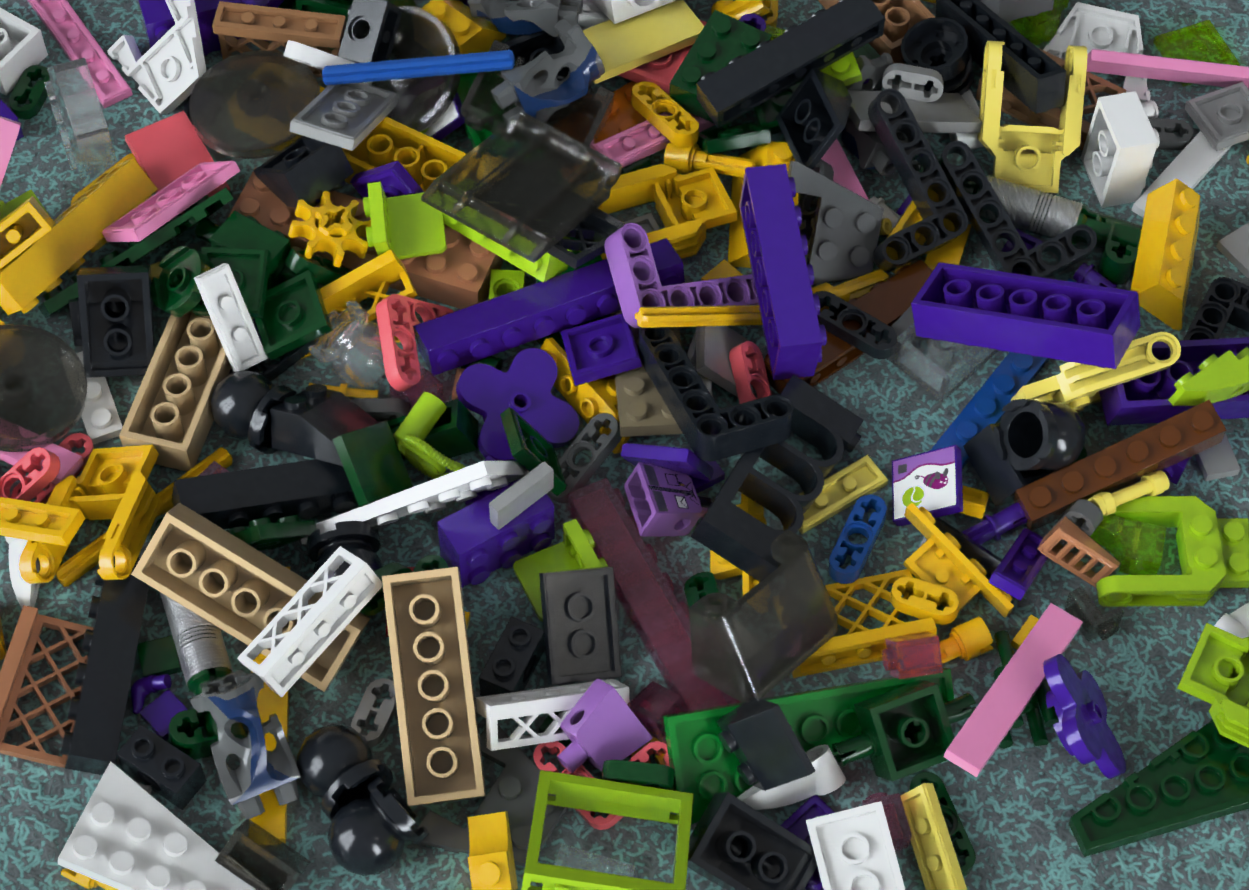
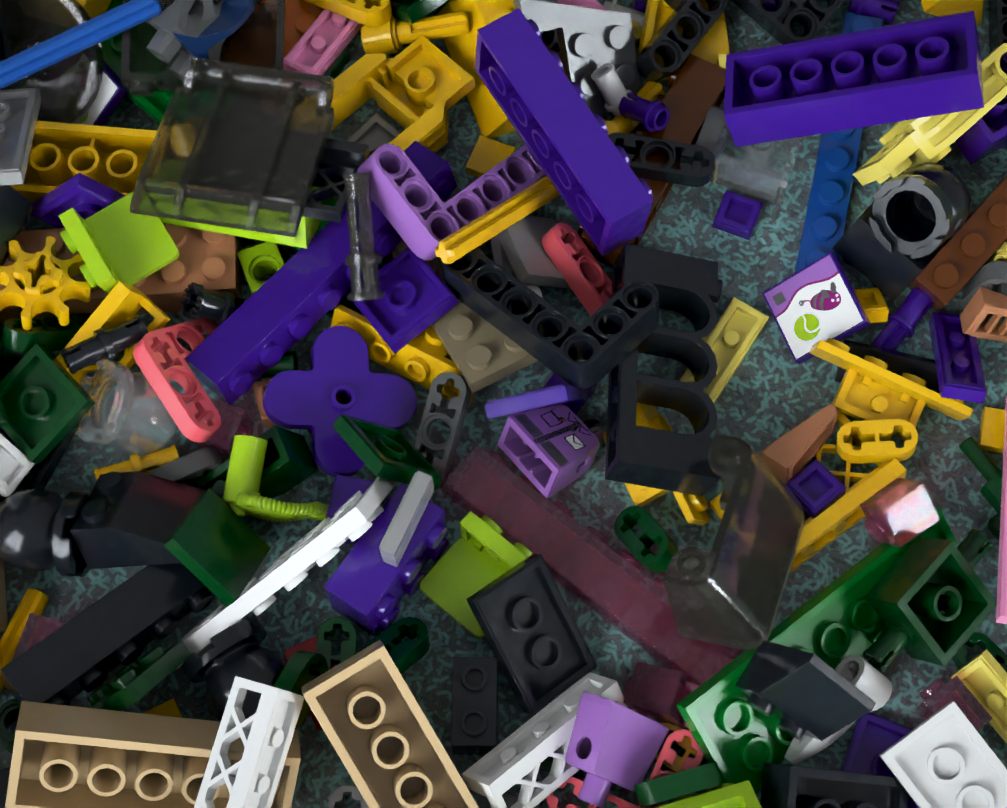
camera: 20 degrees left, 10 degrees up
blue beam [828,494,887,584] -> none
yellow piece [891,616,993,676] -> none
none -> black pin [60,314,148,374]
none -> black connector [181,282,245,326]
none -> clear smoke pin [343,172,385,301]
none -> dark green beam [359,617,430,674]
none -> white pin [591,63,632,116]
none -> dark purple pin [619,92,670,132]
none -> dark purple tile [712,190,763,240]
none -> nougat slope [760,404,837,487]
none -> dark purple tile [785,459,846,519]

